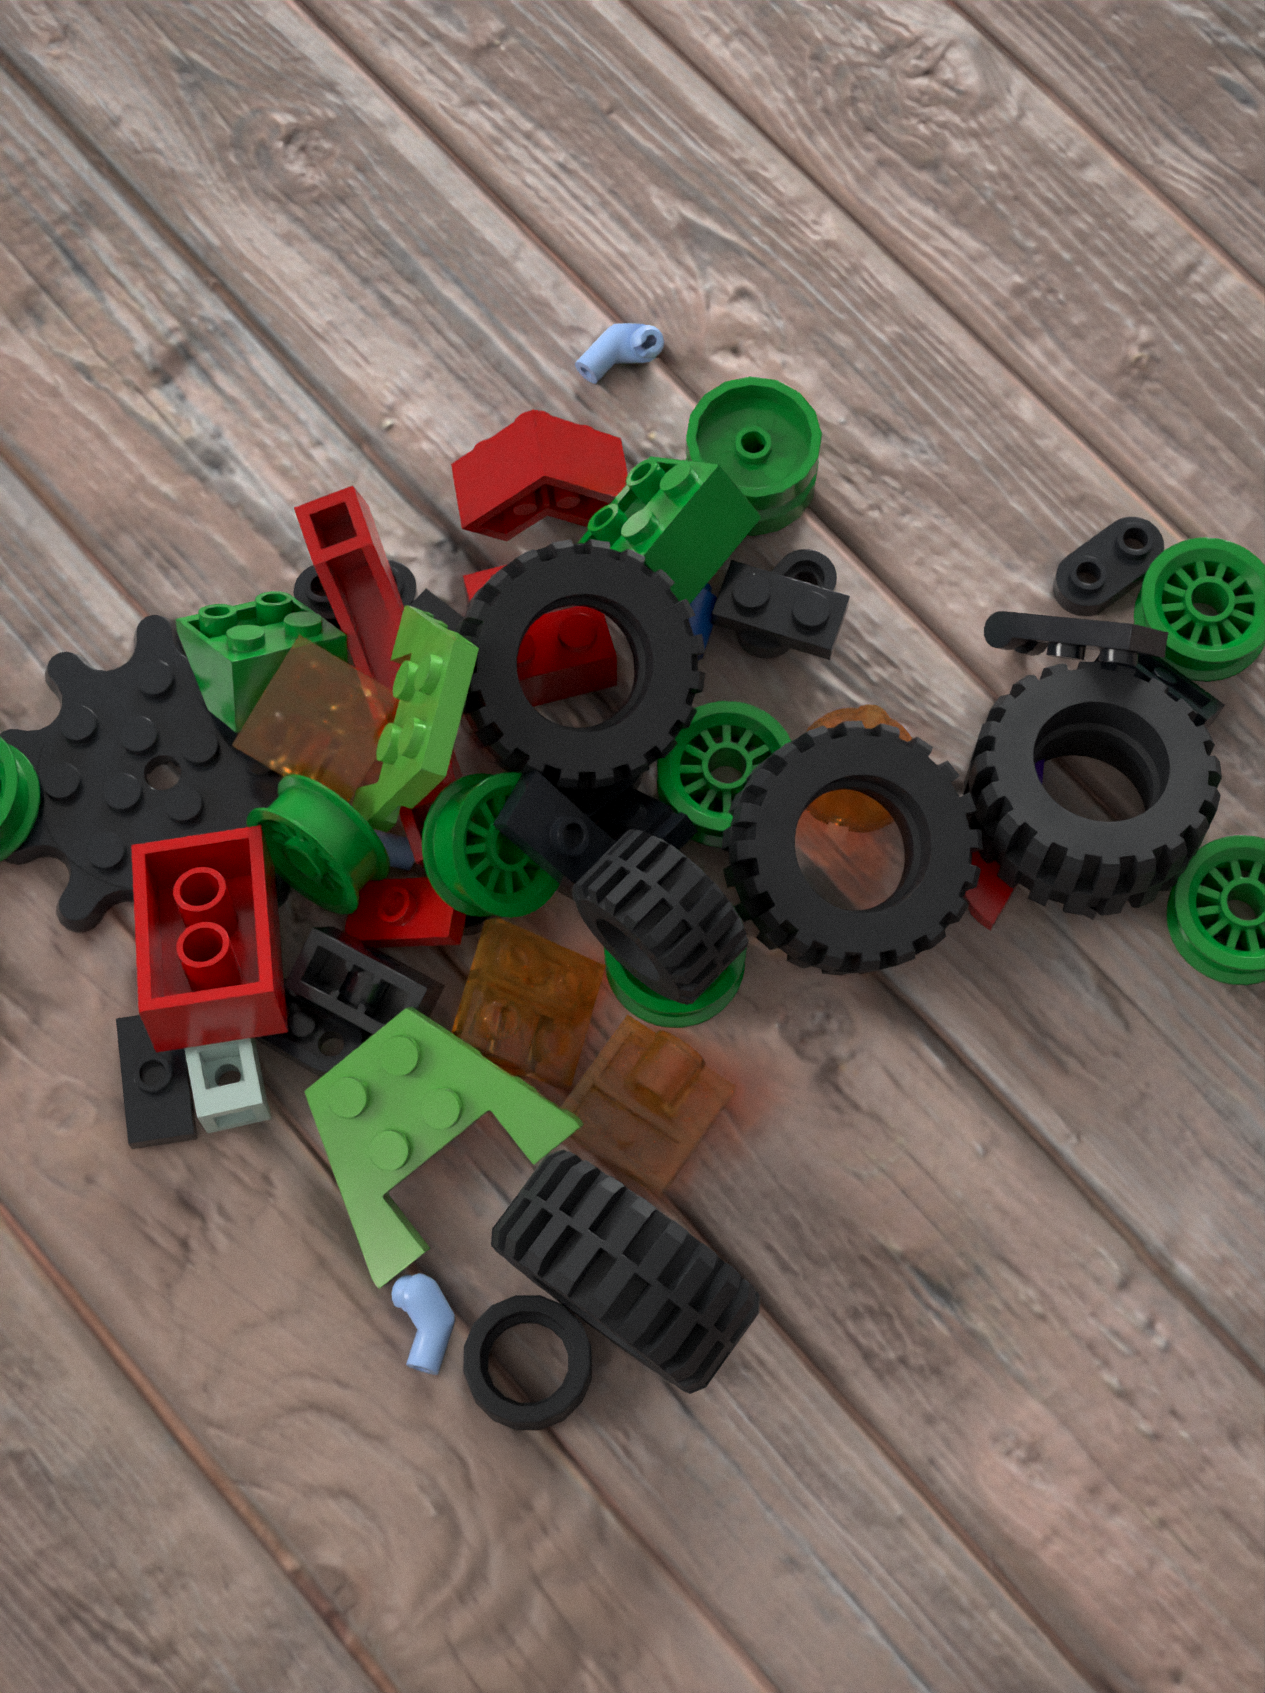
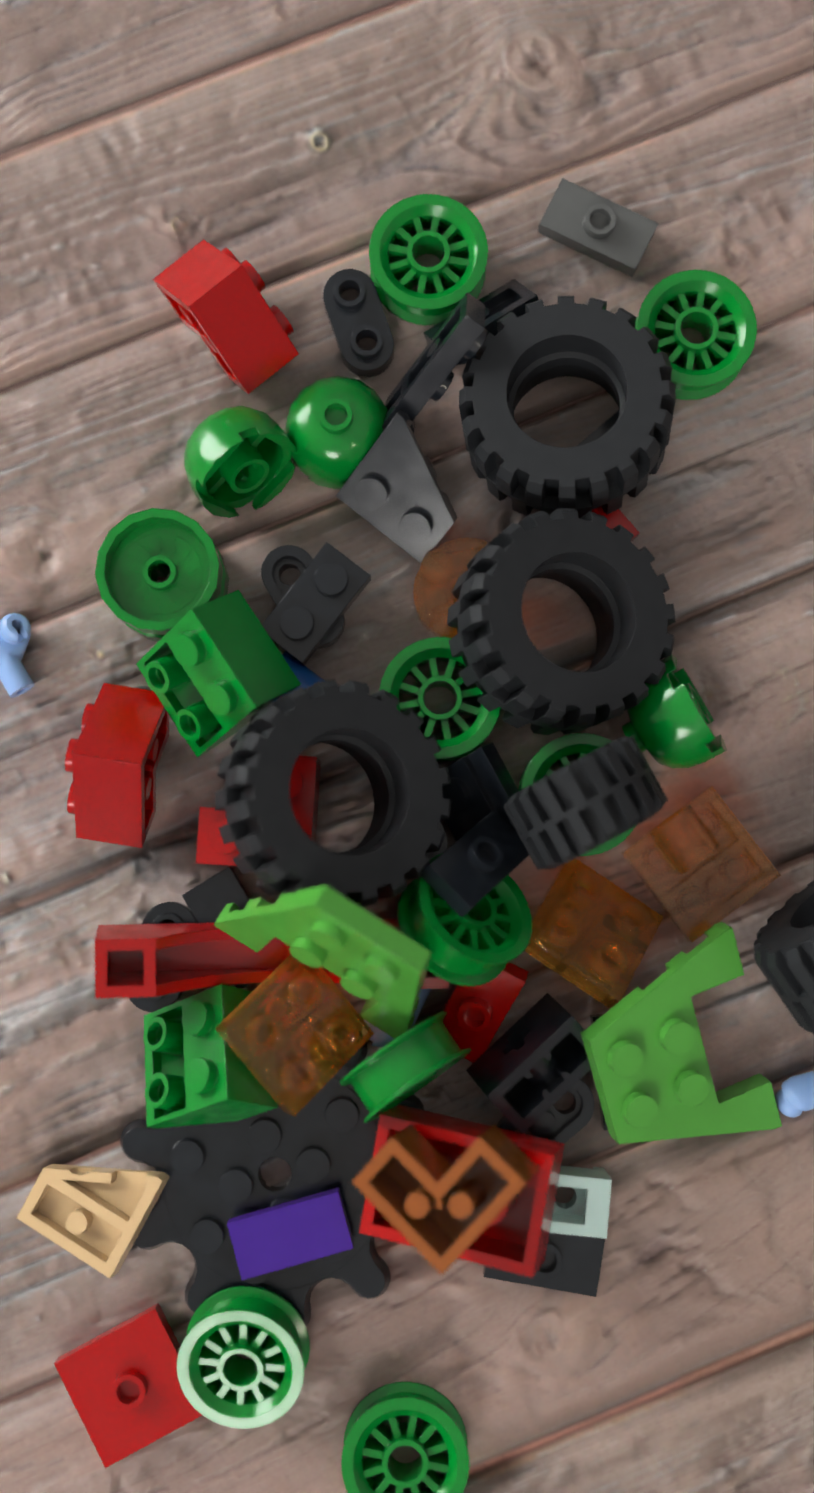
camera: 70 degrees left, 15 degrees up
none -> tan wing [16,1164,170,1279]
none -> red brick [153,240,299,394]
none -> green cylinder [184,406,297,518]
none -> dark purple tile [227,1187,354,1280]
none -> green cylinder [285,376,388,490]
none -> black wing [336,409,458,564]
none -> dark orange brick [352,1125,539,1276]
none -> green cylinder [622,655,727,768]

